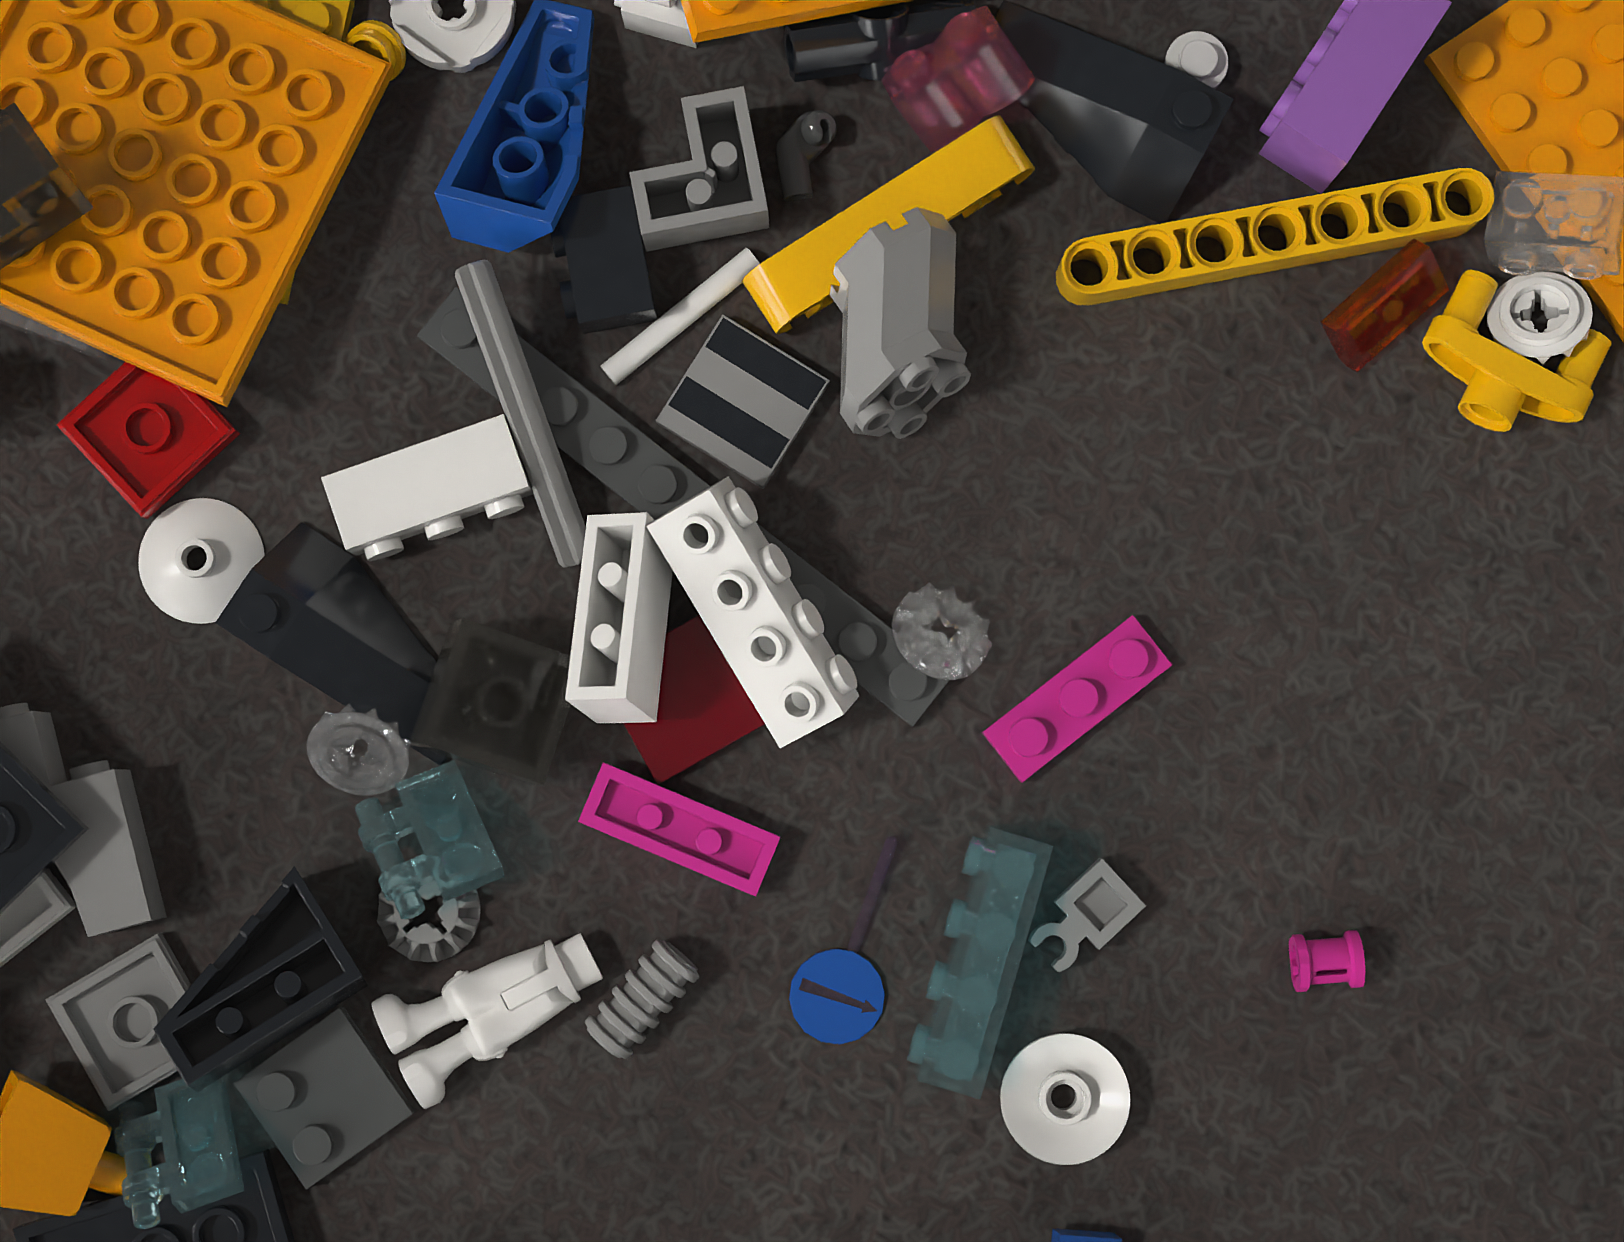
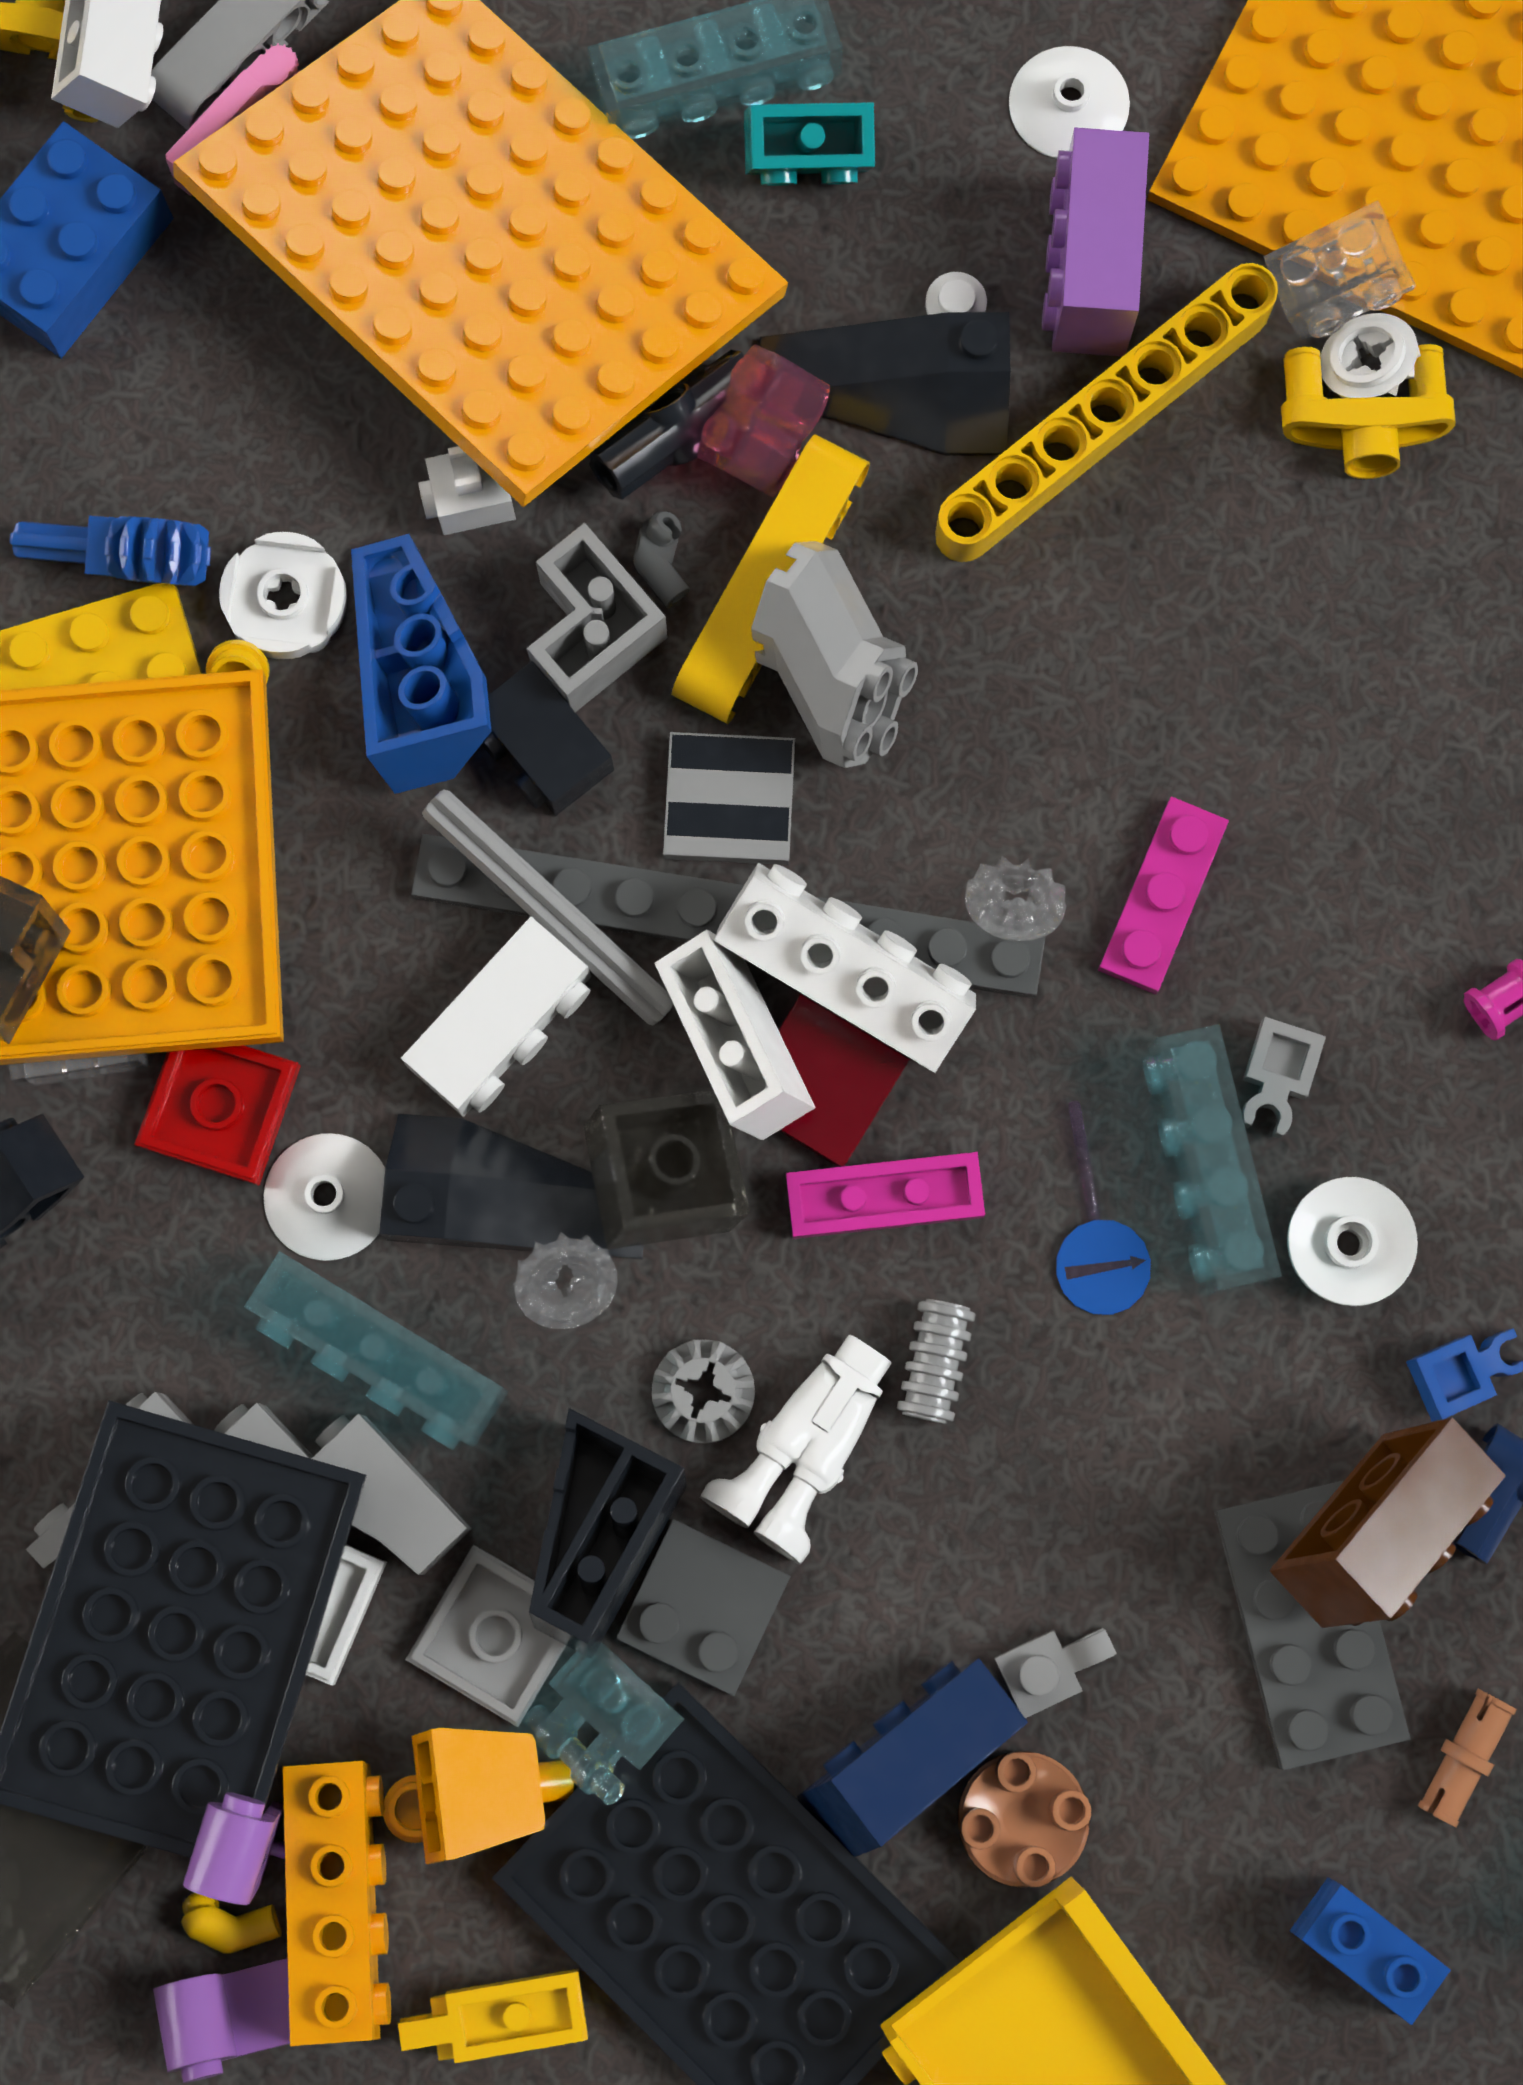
camera: 30 degrees left, 5 degrees down
clear light blue plate [355,760,505,920] -> none
white bar [600,248,760,385] -> none
clear red plate [1320,238,1449,372] -> none
none -> clear light blue brick [244,1251,509,1450]

